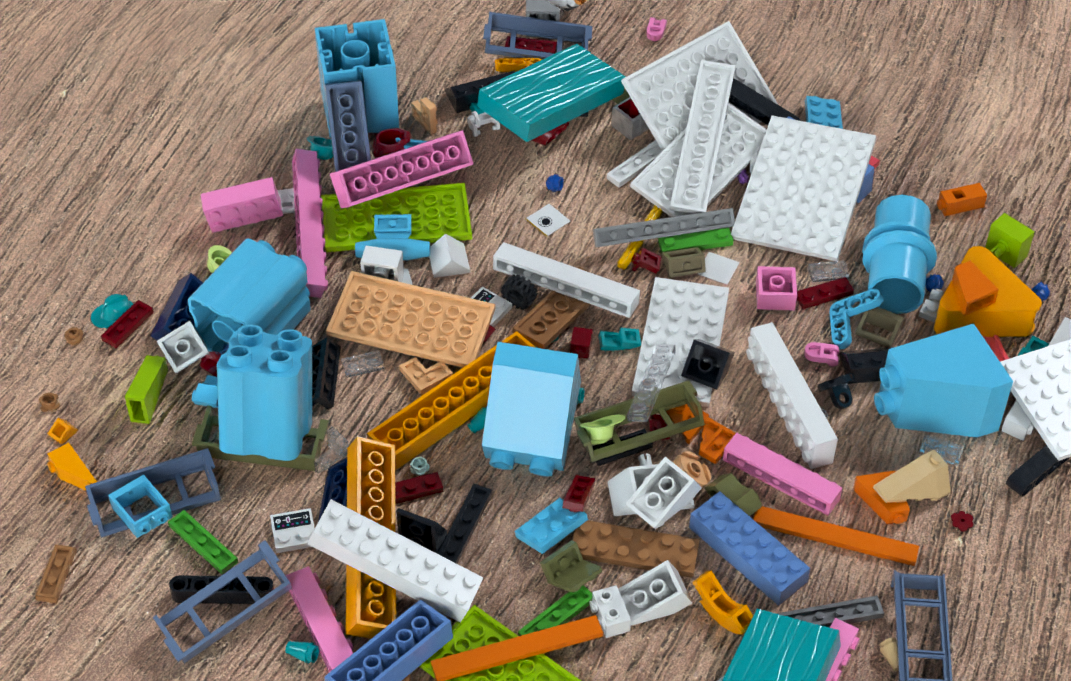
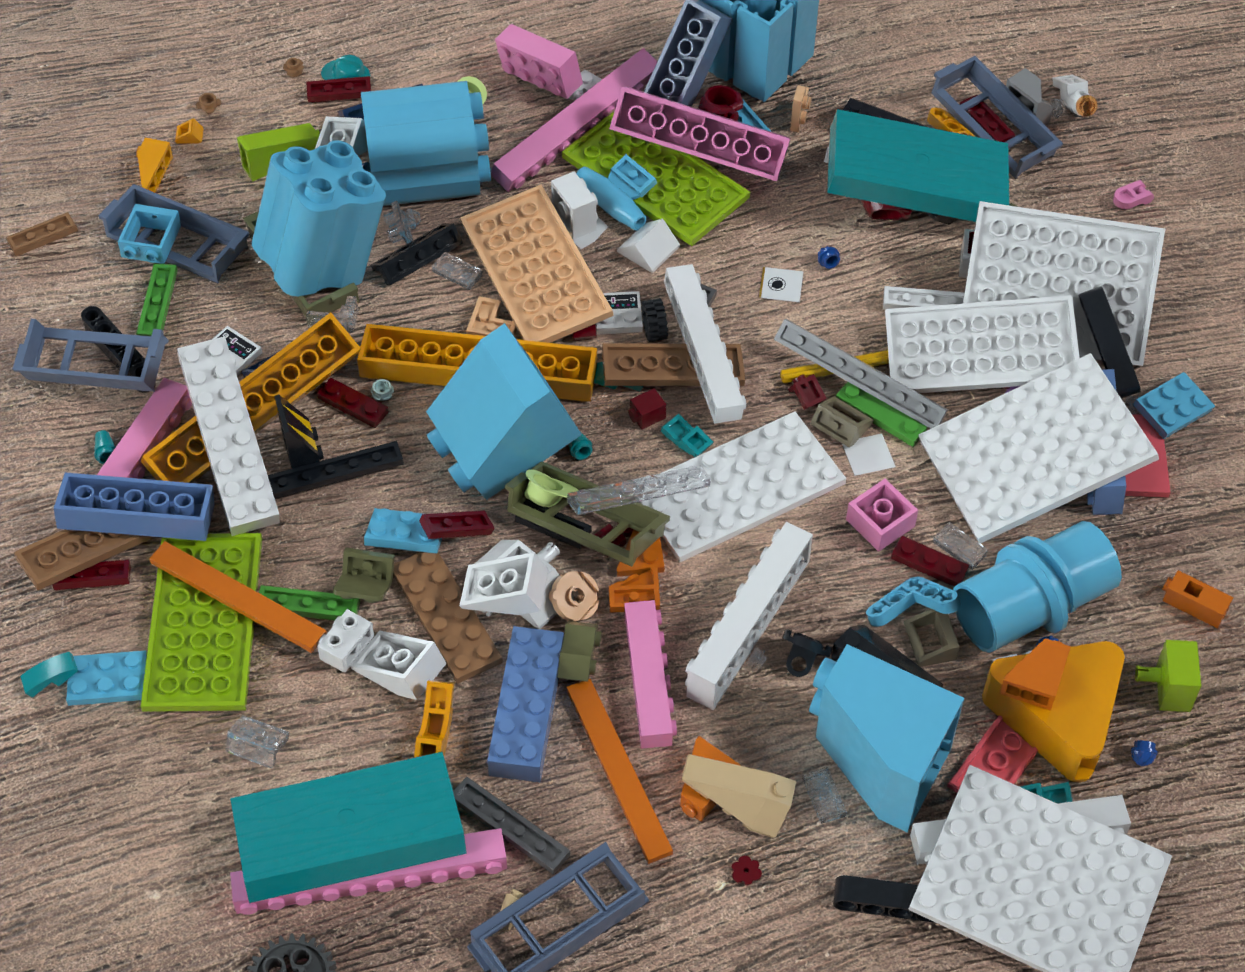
camera: 50 degrees right, 5 degrees up
white plate [670,60,736,214] -> none
black slope [681,339,735,390] -> none
bright pink plate [804,342,839,367] -> none

